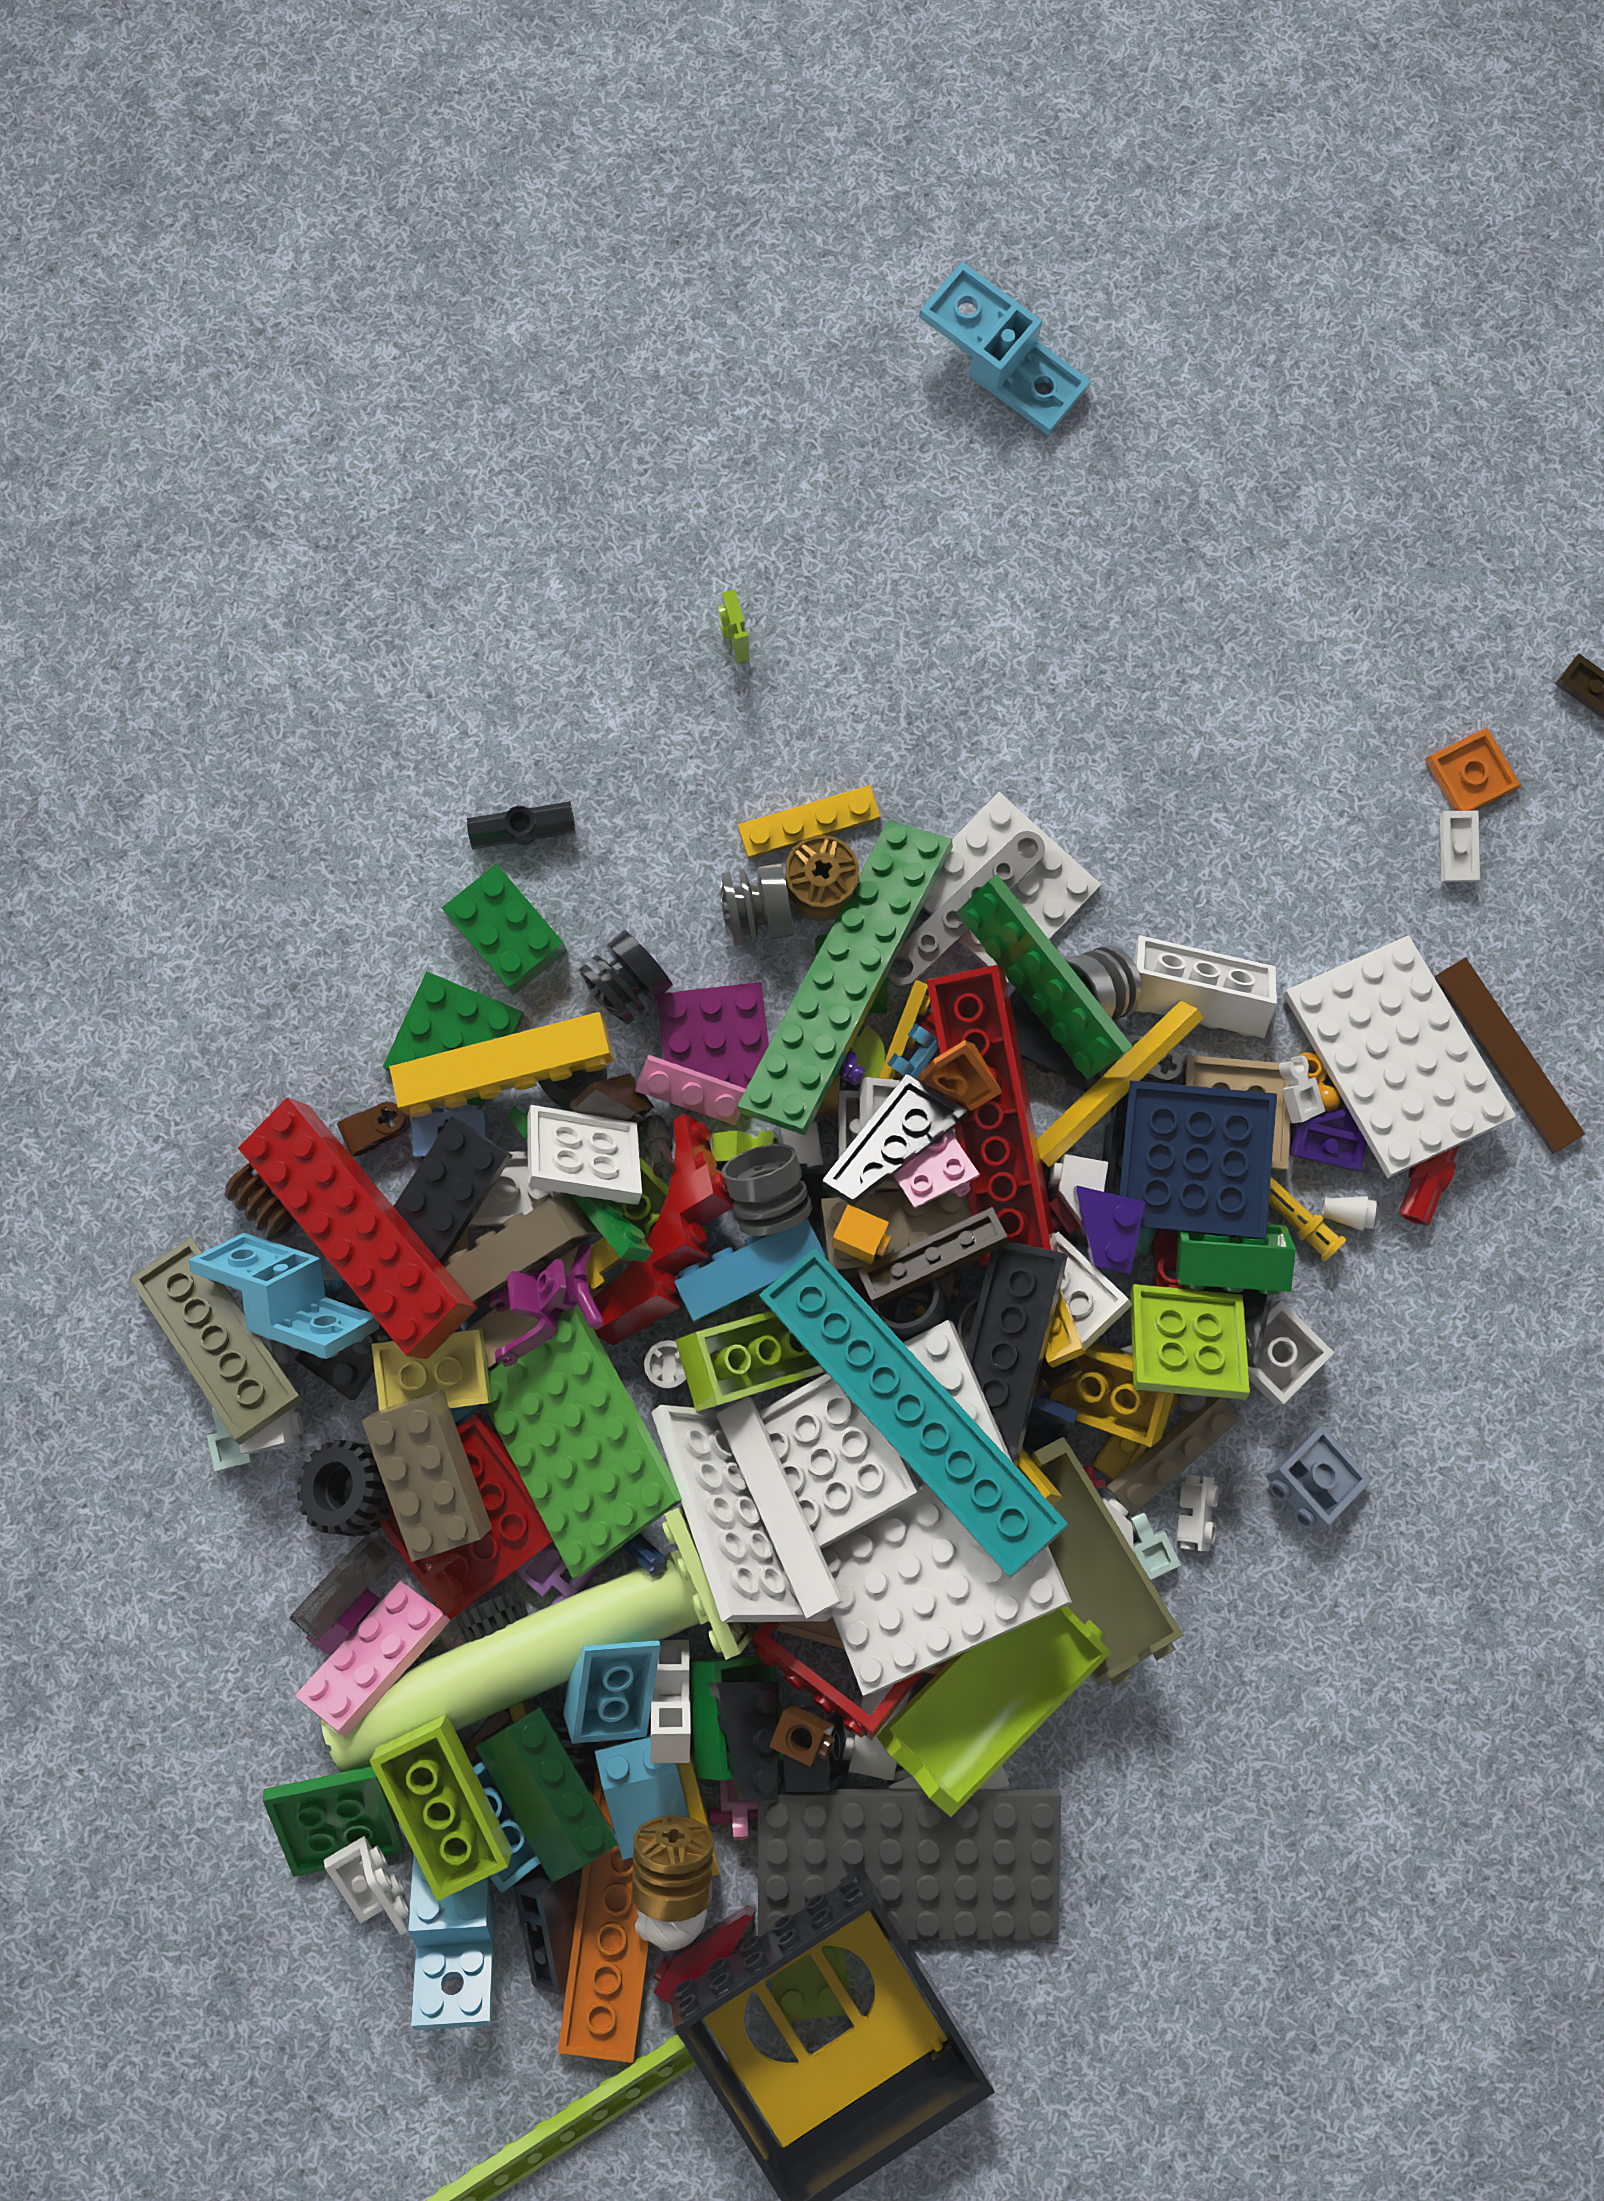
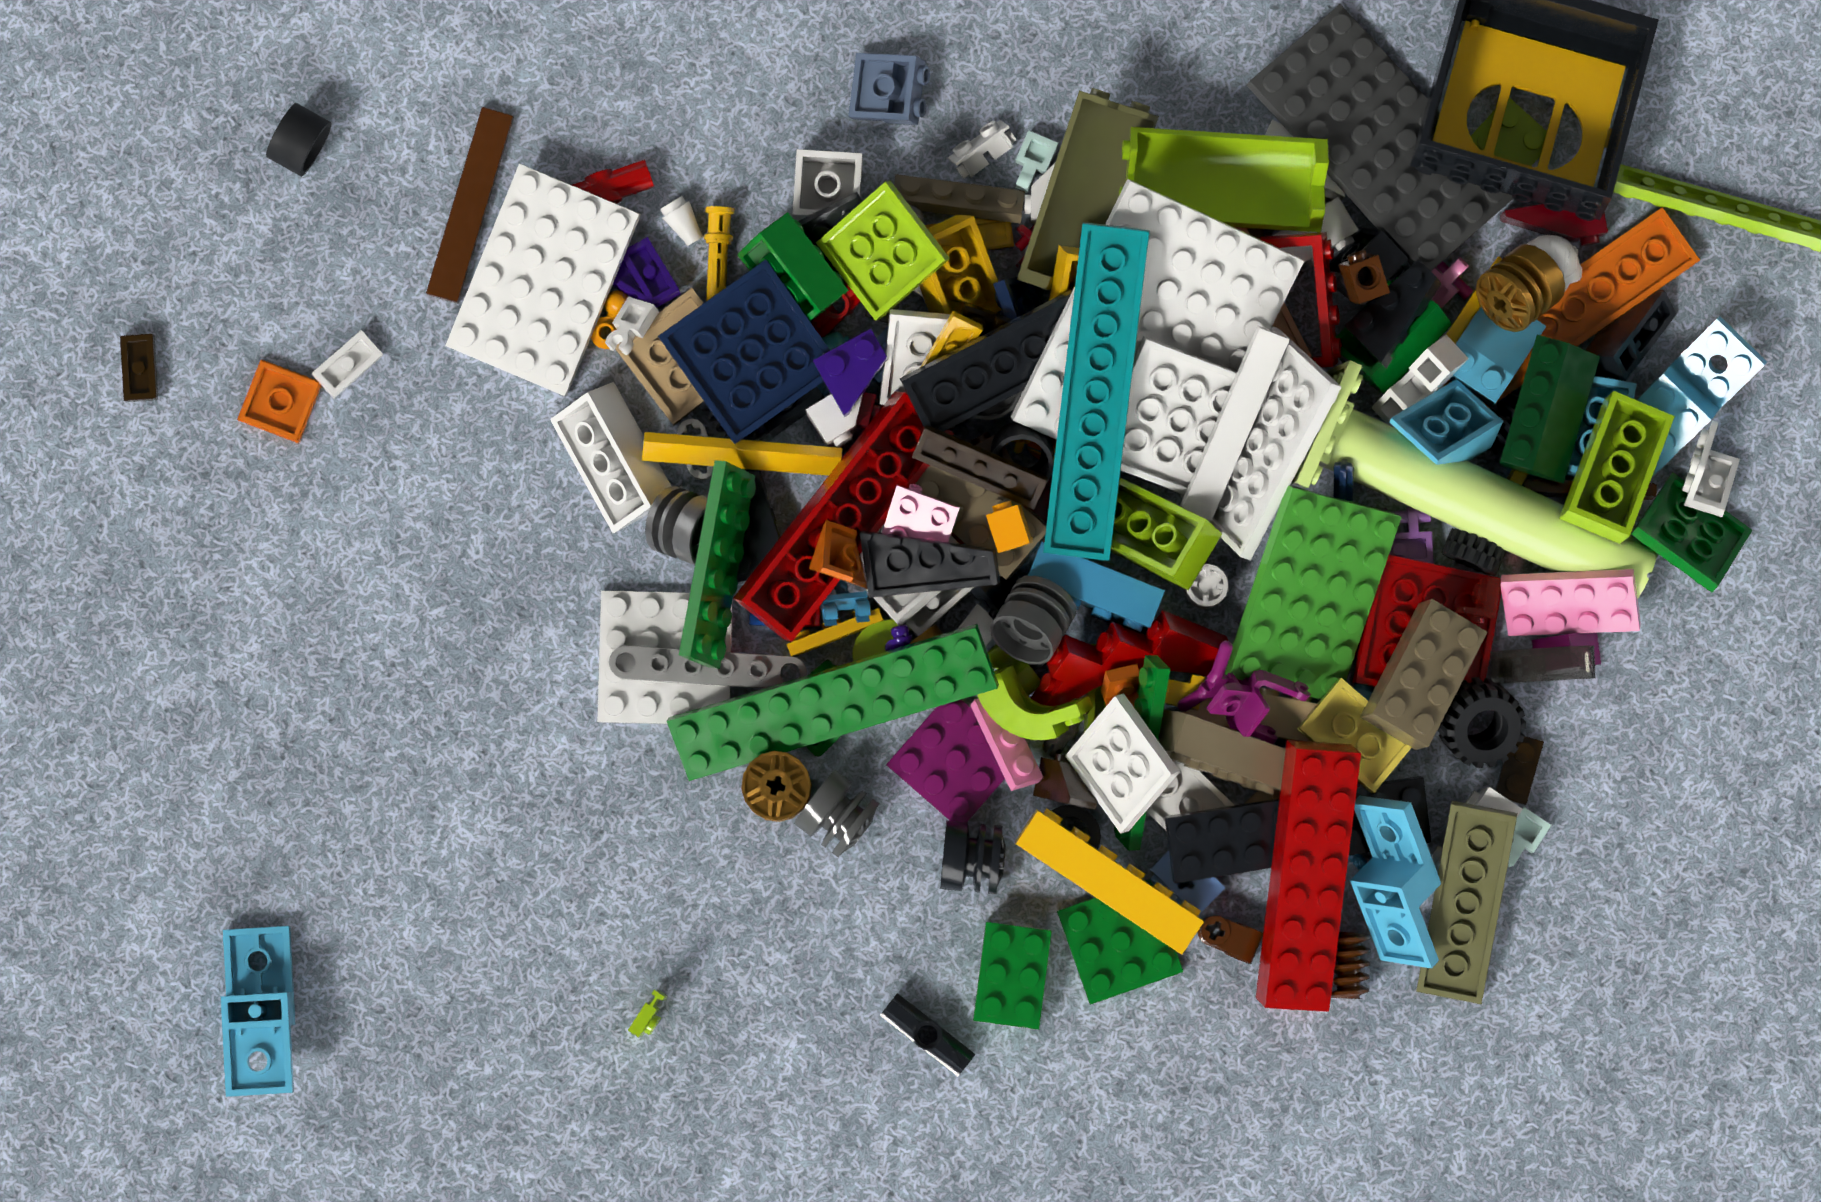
camera: 130 degrees left, 5 degrees up
yellow plate [738,785,881,860] -> none
none -> lime arch [977,665,1093,740]
none -> orange bracket [1101,664,1140,707]
none -> dark brown plate [1495,736,1544,805]

